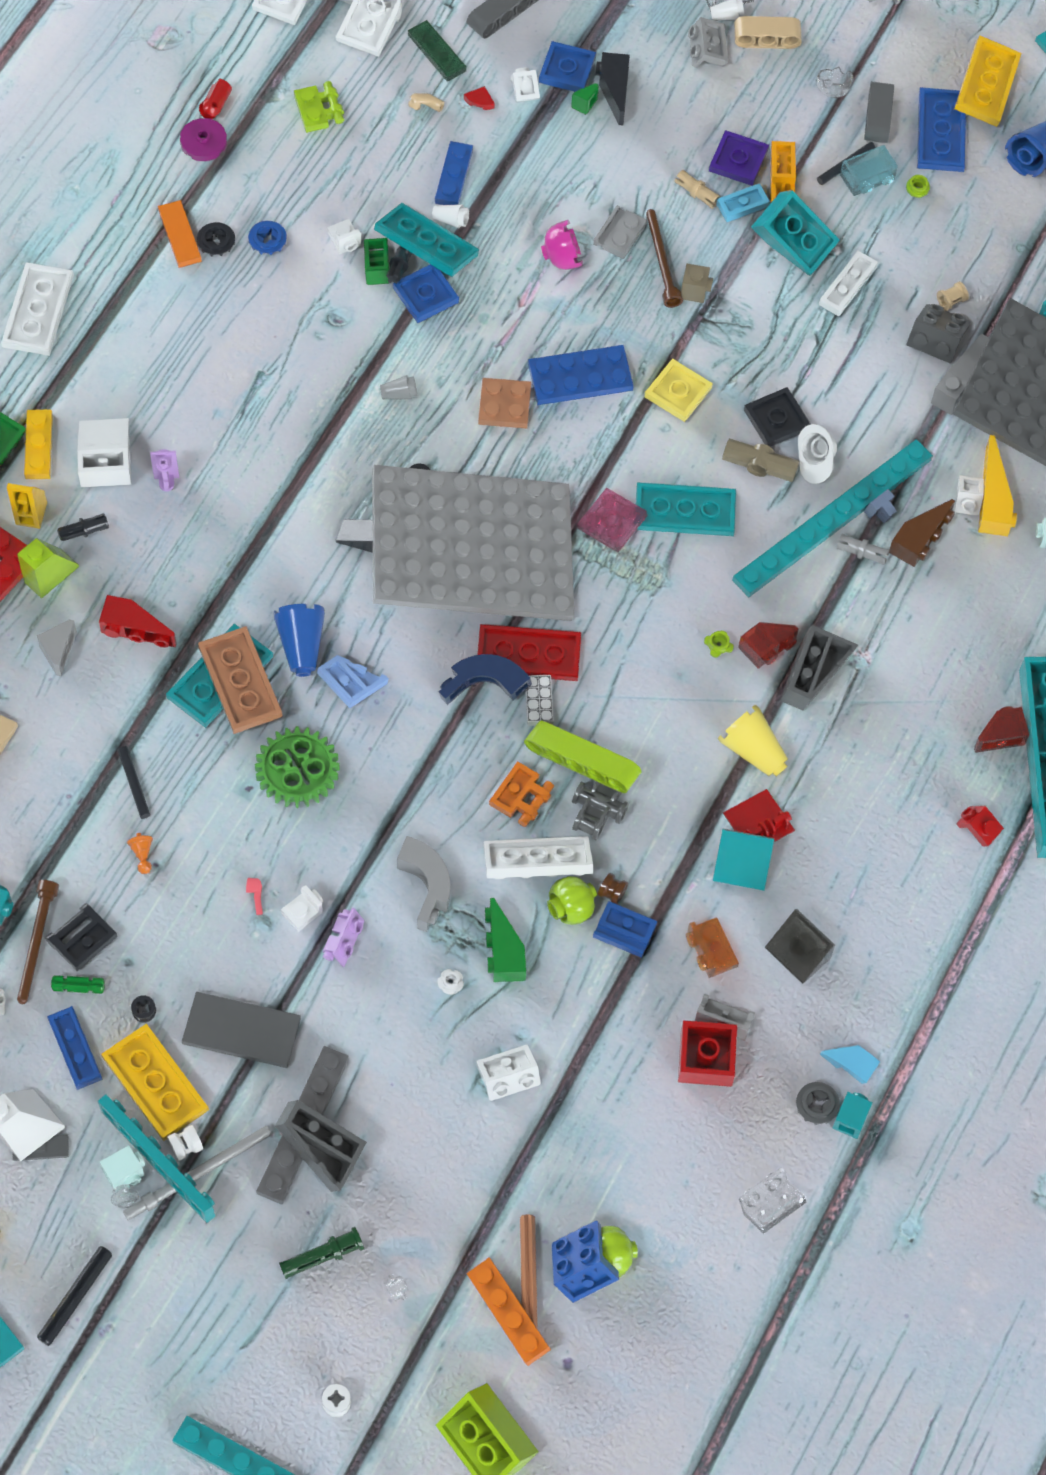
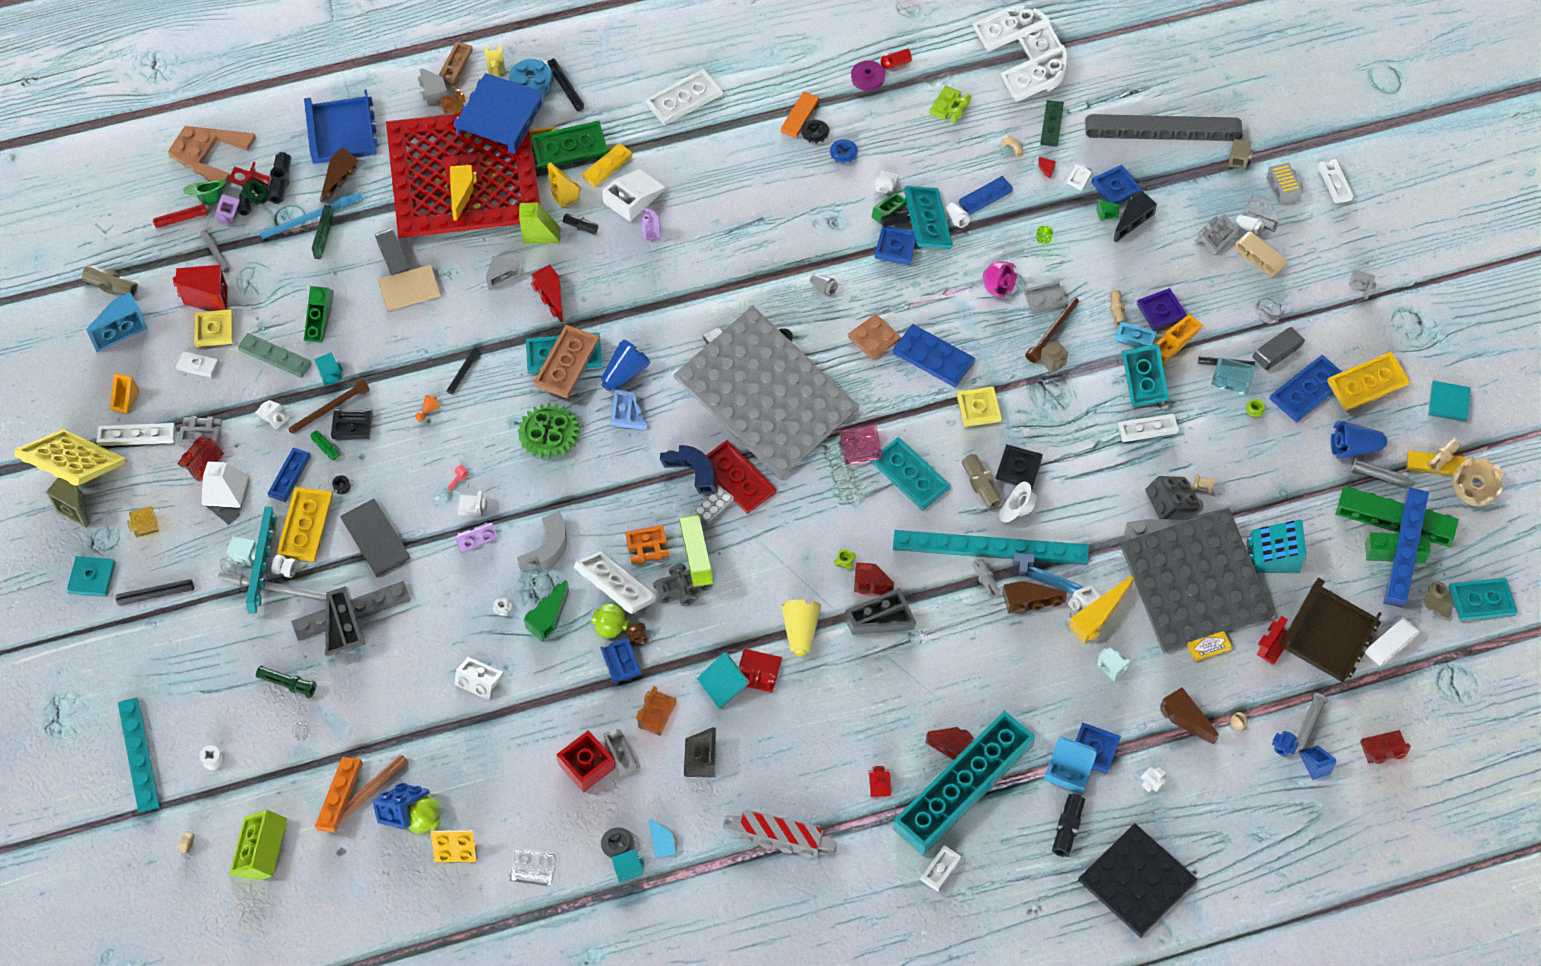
camera: 50 degrees right, 5 degrees down
none -> yellow hinge [431,830,477,862]
none -> light grey hinge [723,810,836,858]
none -> dark azure axle [1026,566,1083,594]
none -> clear neon green bush [1036,226,1053,244]

